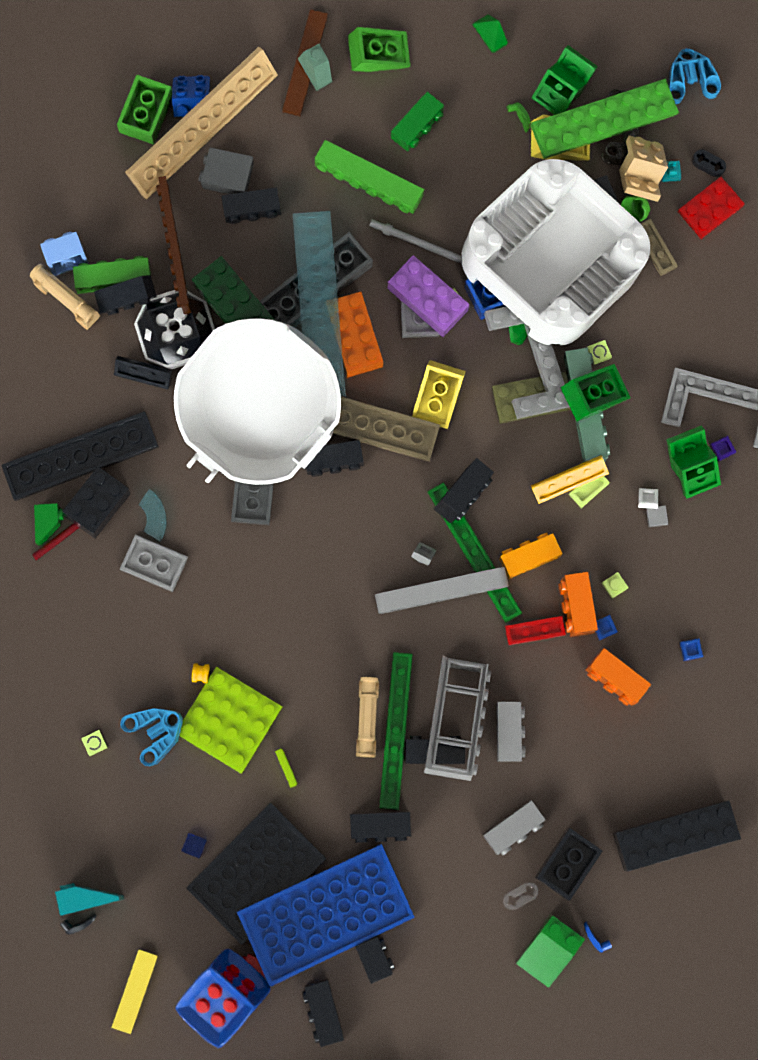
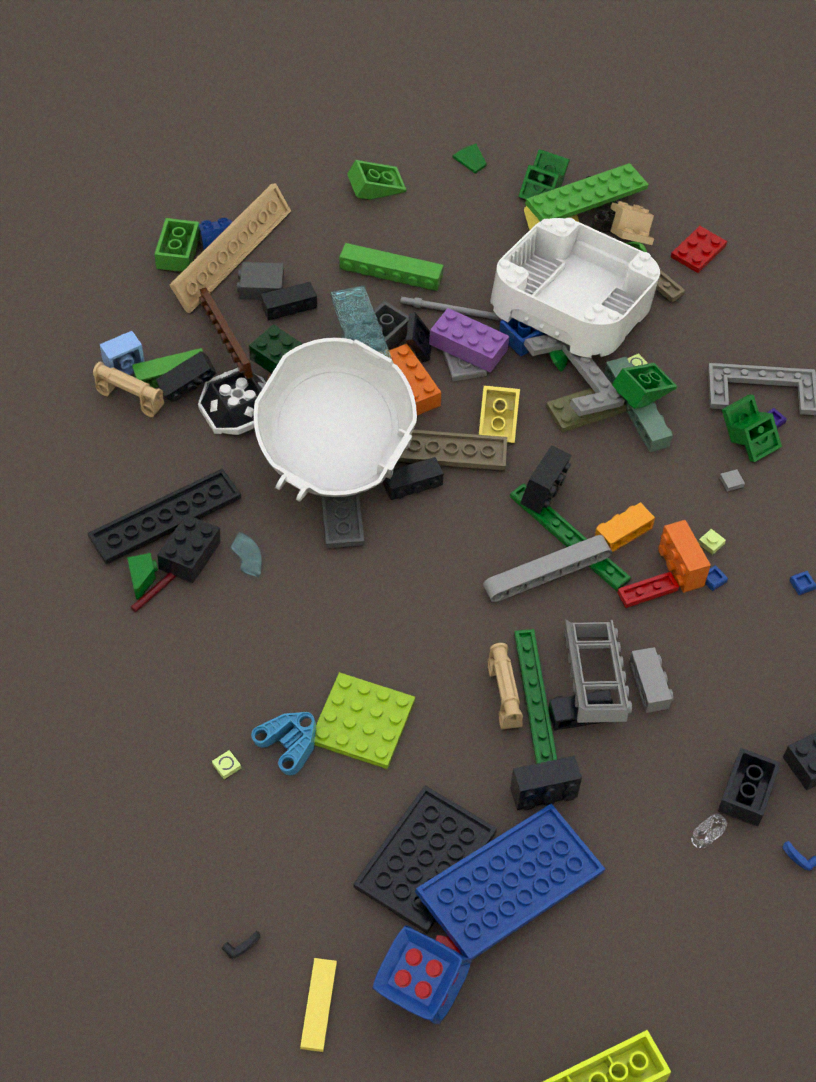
camera: 10 degrees left, 25 degrees down
teal slope [55,883,125,916] -> none
black plate [114,356,172,389] -> none
light grey tile [120,534,188,592] -> none
clear blue tile [181,833,207,859] -> none
yellow wheel [192,663,210,684] -> none
lime tile [275,749,298,788] -> none
reddish brown tile [283,9,328,116] -> none
sand green slope [298,44,332,91] -> none
black brick [302,979,344,1047] -> none
black brick [355,936,395,984] -> none
green brick [391,92,444,152] -> none
light grey plate [411,542,437,566] -> none
light grey brick [483,800,545,856] -> none
bright green piece [507,102,531,133] -> none
slope [516,914,585,988] -> none
yellow tile [531,455,609,504] -> none
yellowish green tile [569,476,610,508] -> none
orange brick [586,648,651,706] -> none
white tile [638,488,658,509] -> none
teal tile [661,161,681,182] -> none
dark azure connector [668,48,721,104] -> none
black beam [692,149,726,177] -> none
none -> black plate [406,312,431,362]

